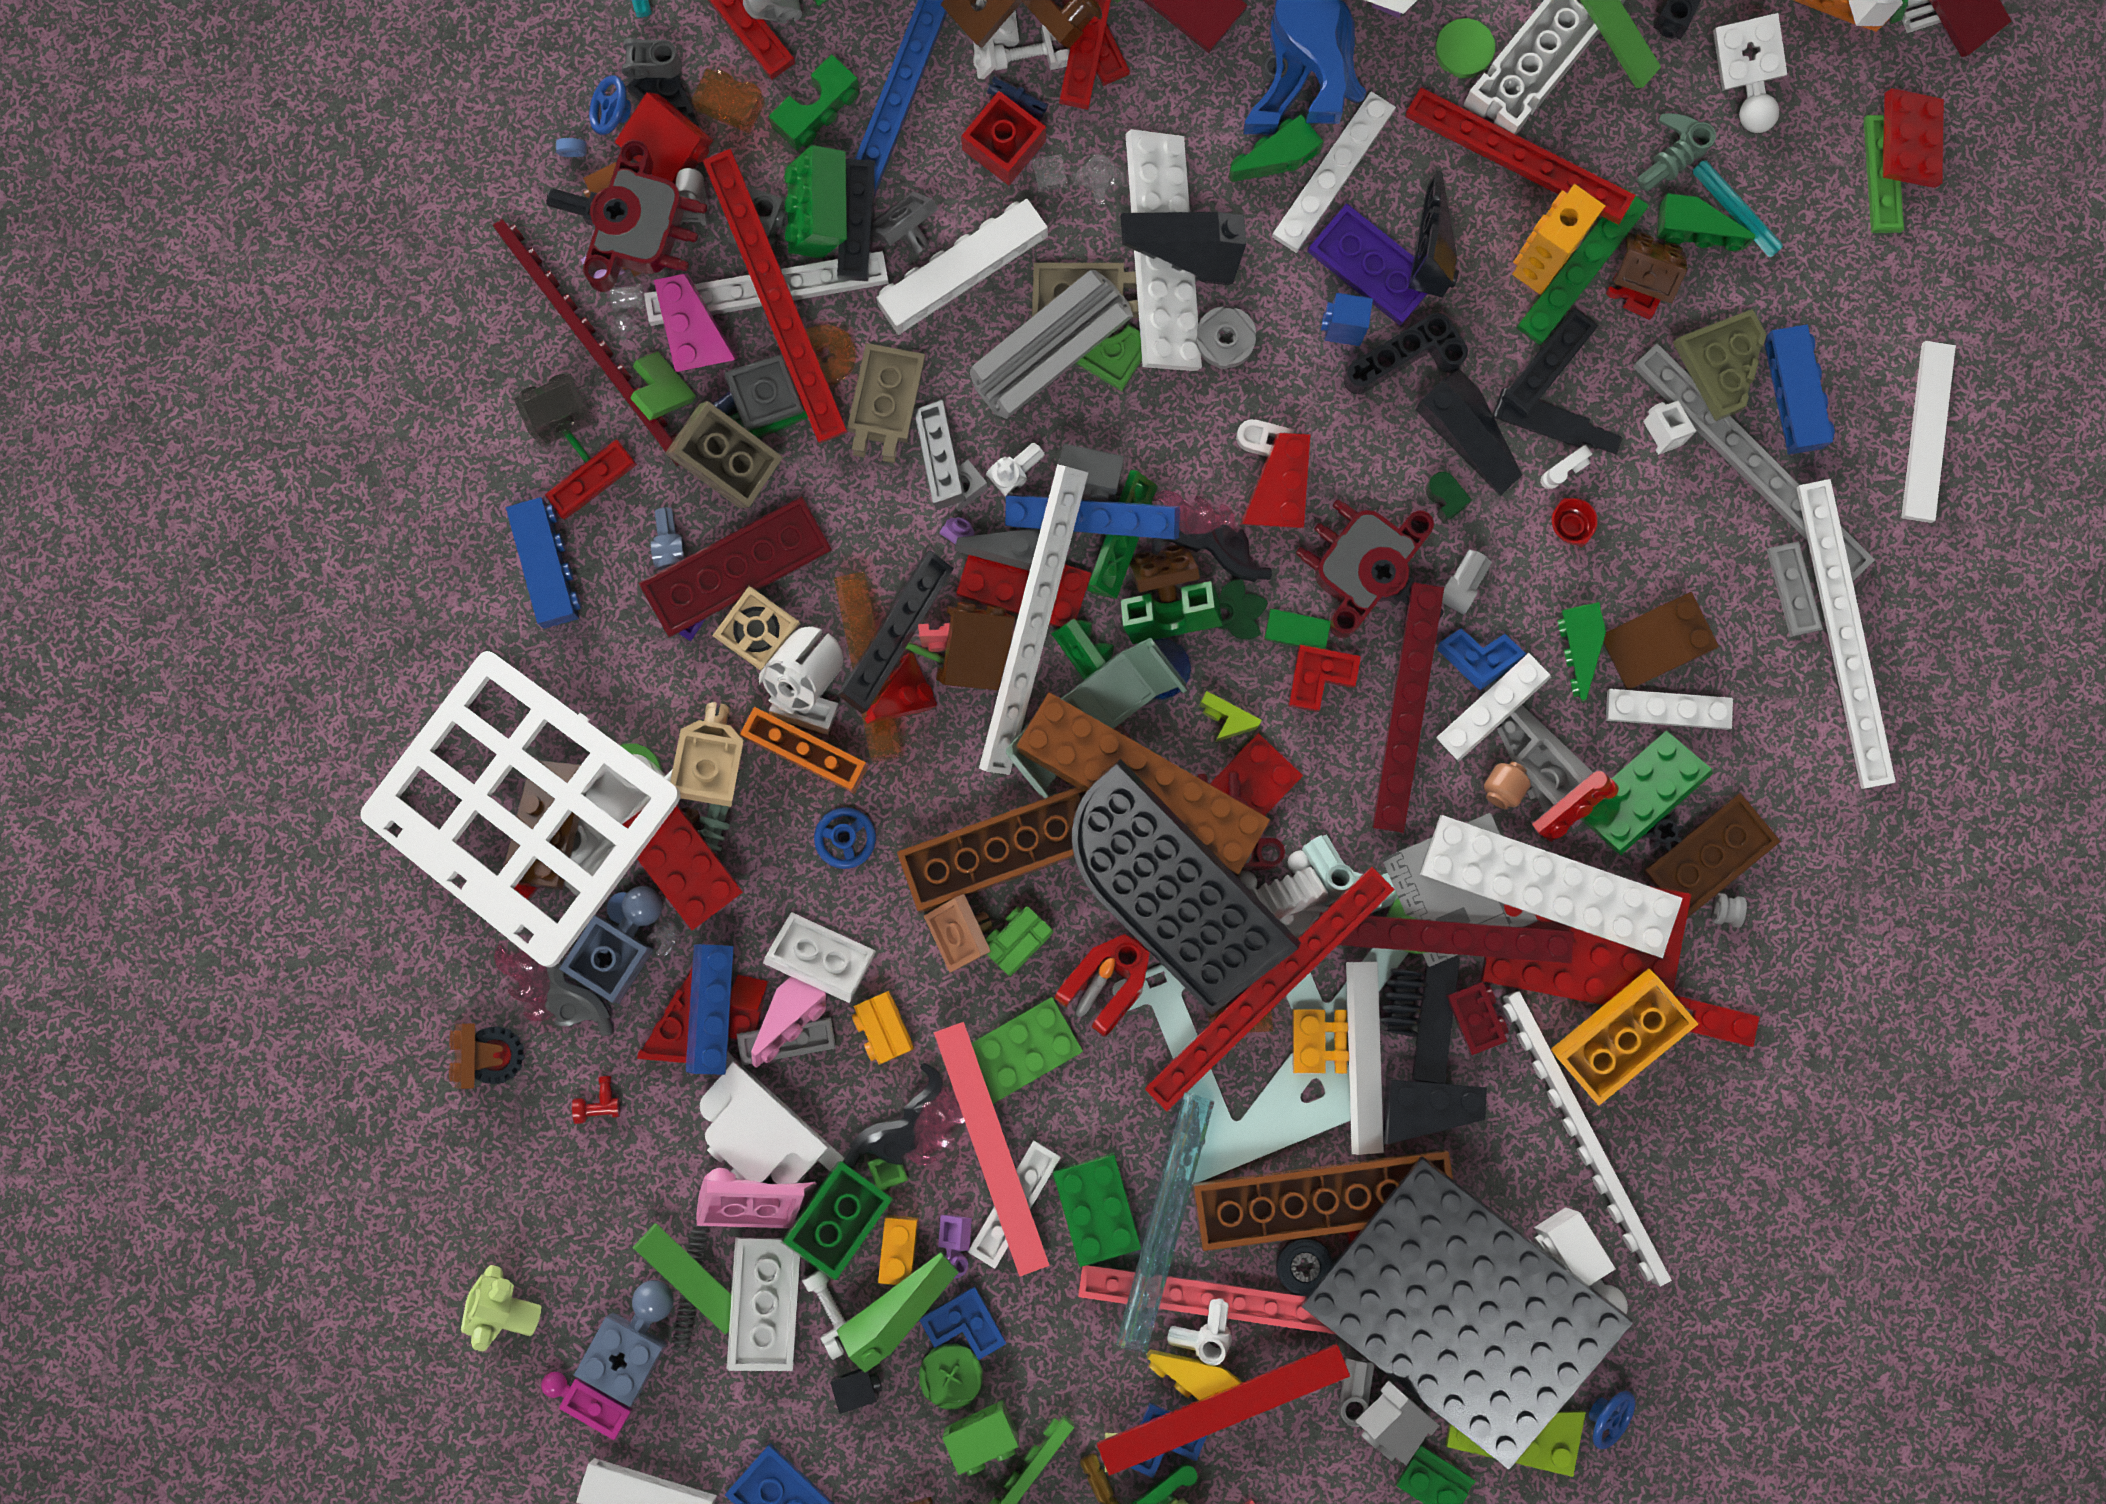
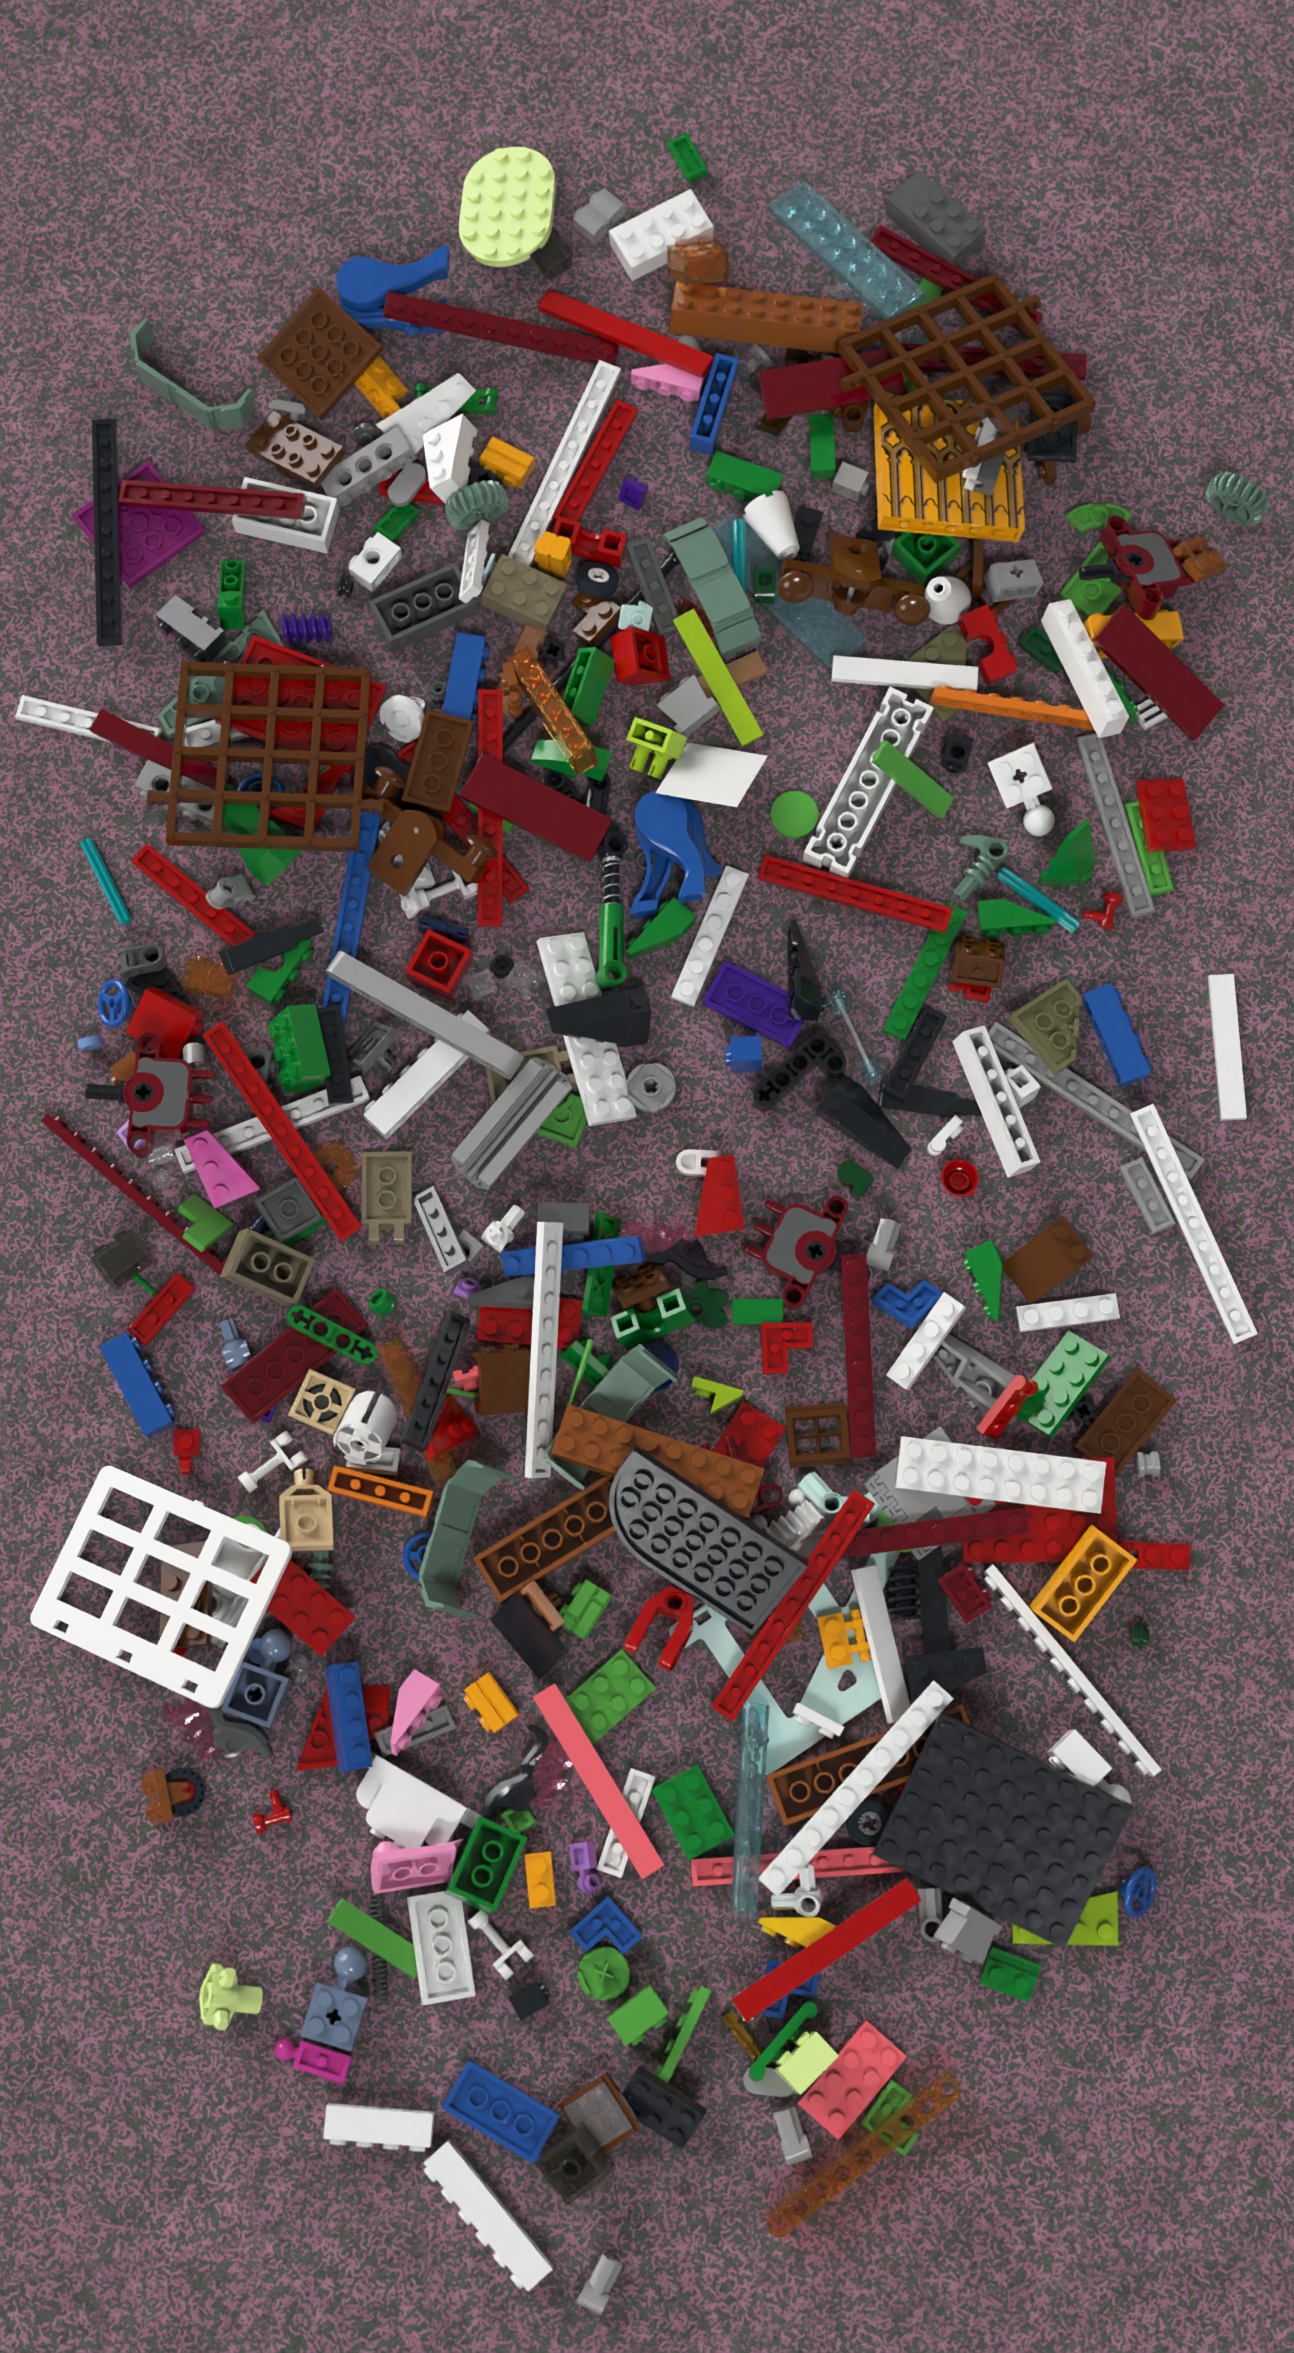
camera: 10 degrees left, 5 degrees down
white tile [763,912,876,1003] -> none
bright green wedge [836,1252,958,1373] -> none
light grey piece [1076,958,1115,1017] -> none
nougat head [1484,761,1531,809] -> none
light orange brick [1512,184,1605,295] -> none
none -> red plate [173,1429,201,1474]
none -> black piece [219,918,324,975]
none -> white bar [238,1431,308,1493]
none -> green beam [286,1305,377,1365]
none -> light grey beam [325,951,524,1080]
none -> green tile [368,1288,396,1316]
none -> sand green windscreen [418,1460,517,1619]
none -> black plate [490,955,514,979]
none -> black tile [490,1591,568,1679]
none -> bright green axle [566,1338,594,1408]
none -> piece [595,832,628,991]
none -> white plate [758,1681,954,1897]
none -> reddish brown piece [785,1403,851,1469]
none -> white plate [792,1703,844,1739]
none -> clear light blue axle [826,990,885,1084]
none -> white brick [953,1025,1040,1178]
none -> green wedge [1038,819,1096,887]
none -> light grey tile [1076,733,1155,919]
none -> red piece [1083,892,1123,930]
none -> dark green plate [1132,1624,1150,1649]

